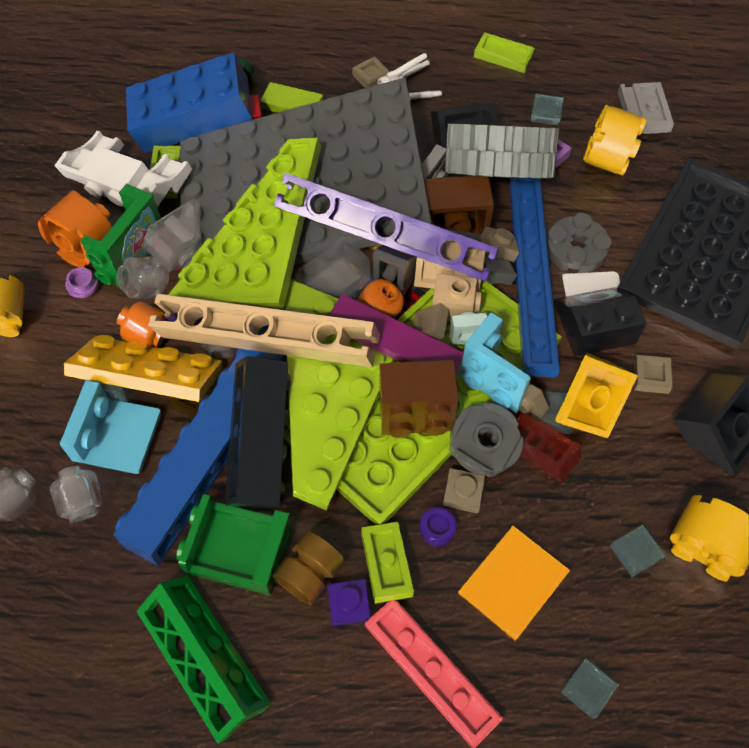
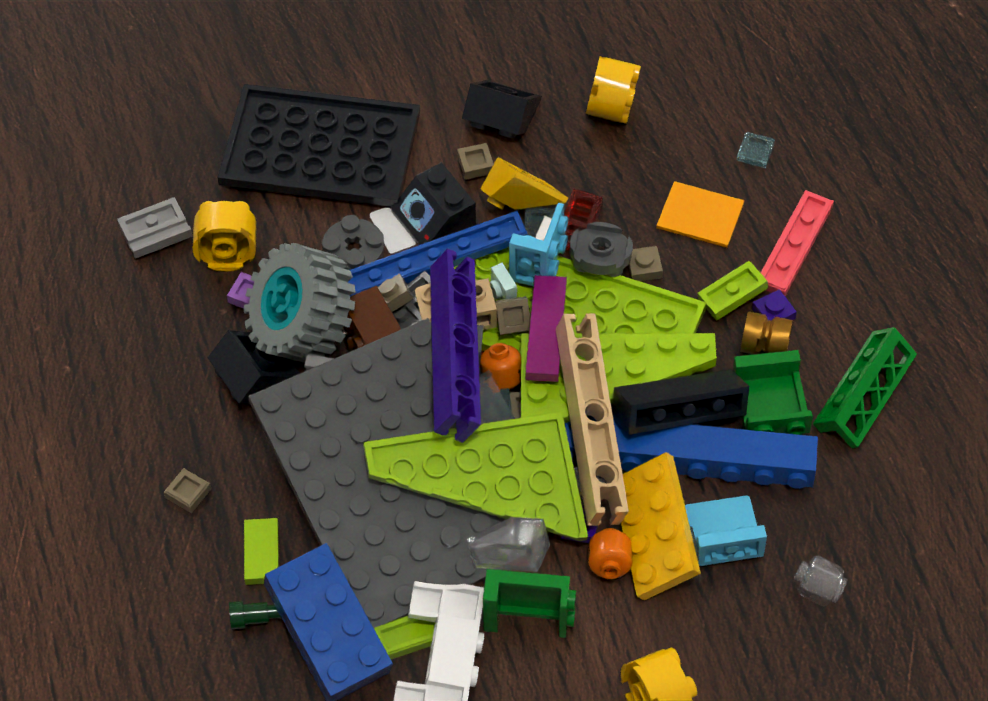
camera: 110 degrees left, 5 degrees down
orange brick [38,191,112,267] -> none
clear head [49,466,104,523] -> none
medium lavender plate [65,267,99,298] -> none
clear head [117,256,169,299] -> none
white plant [377,53,442,100] -> none
reddish brown brick [379,360,458,438] -> none
dark purple tile [419,507,457,546] -> none
lime tile [474,33,535,73] -> none
clear light blue tile [531,94,563,126] -> none
clear light blue tile [610,525,666,578] -> none

